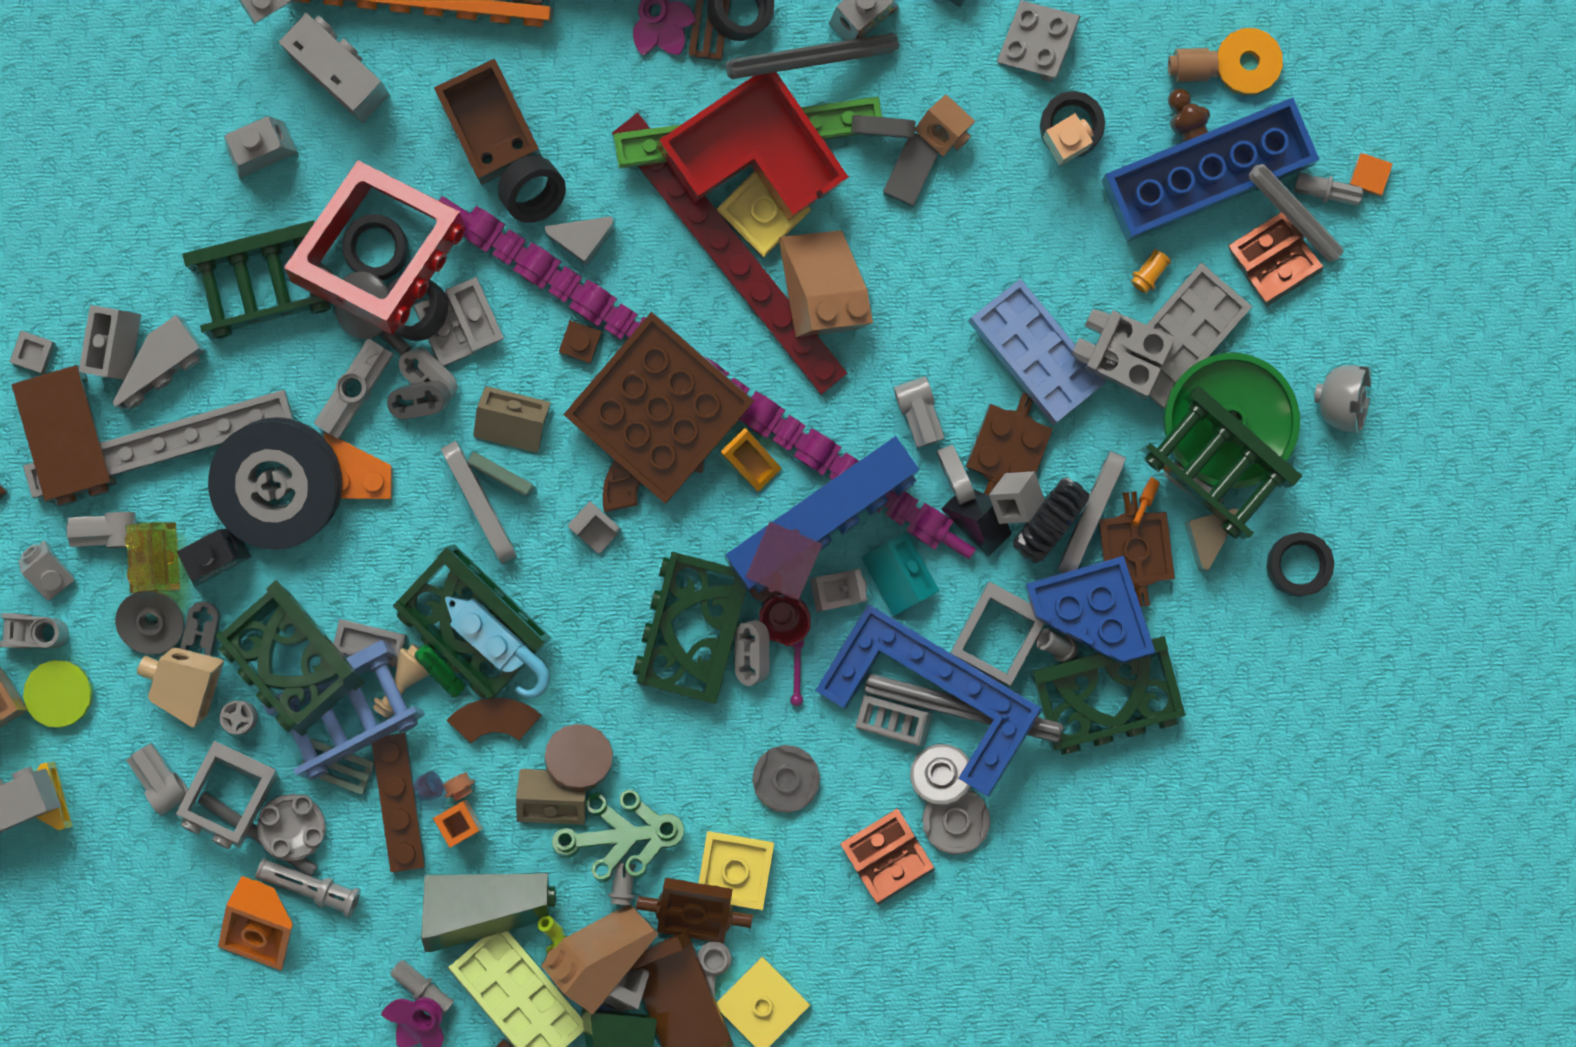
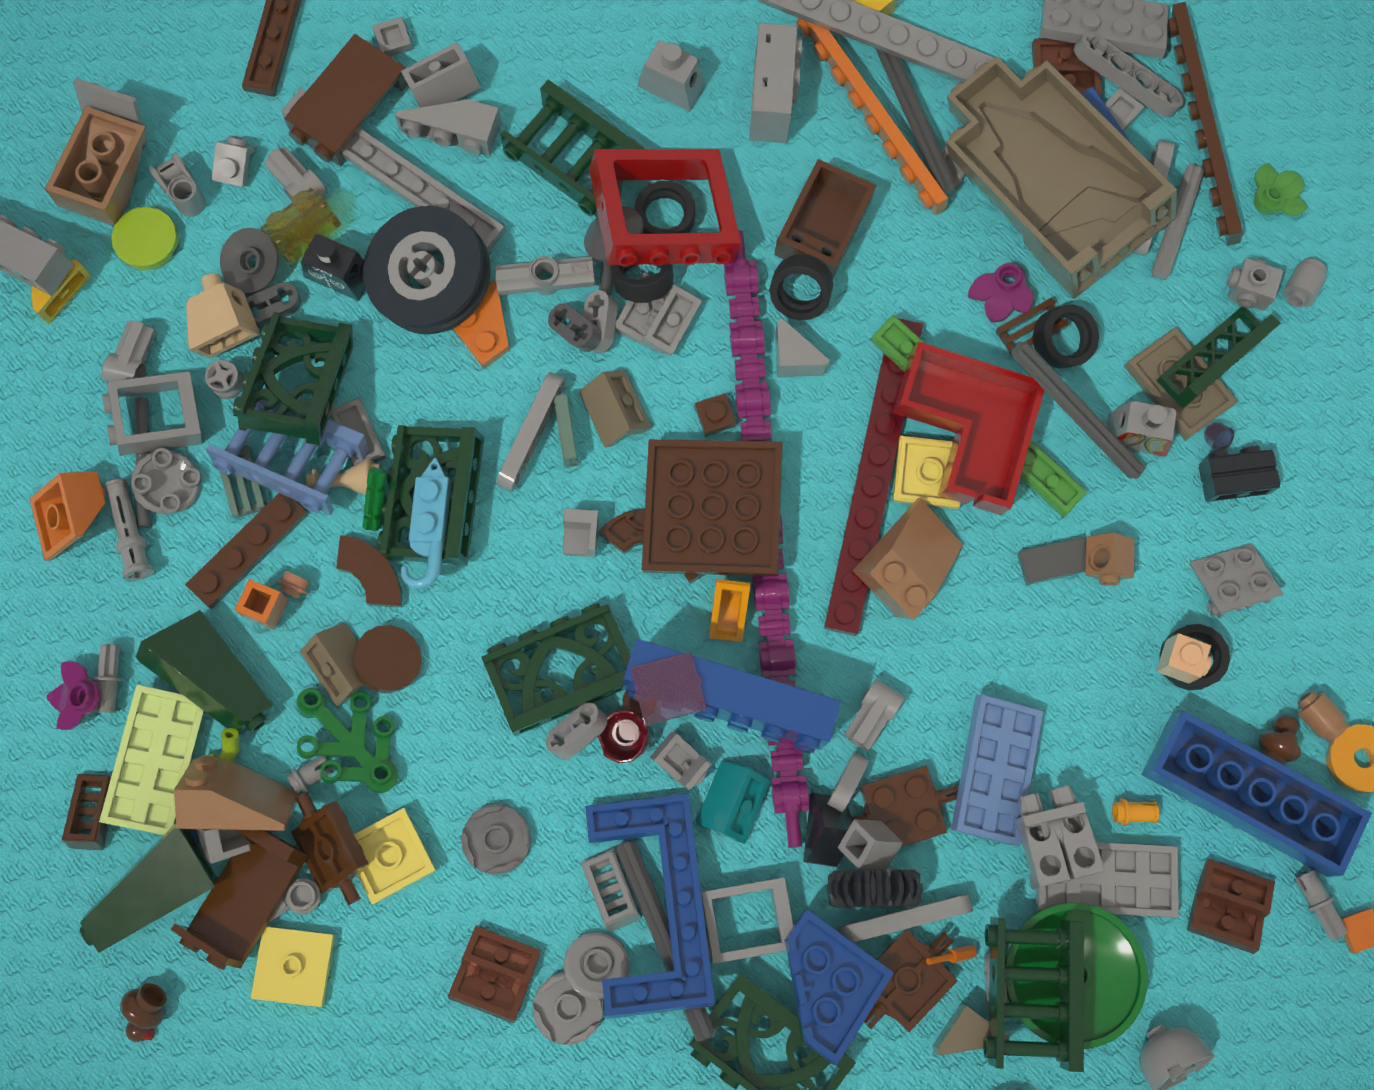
camera: 50 degrees right, 10 degrees down
hinge [413,771,444,801] -> none
magenta hinge [790,640,805,707] -> none
dark grey beam [851,115,916,138] -> none
light grey pin [1036,629,1078,662] -> none
light grey axle [1249,164,1344,262] -> none

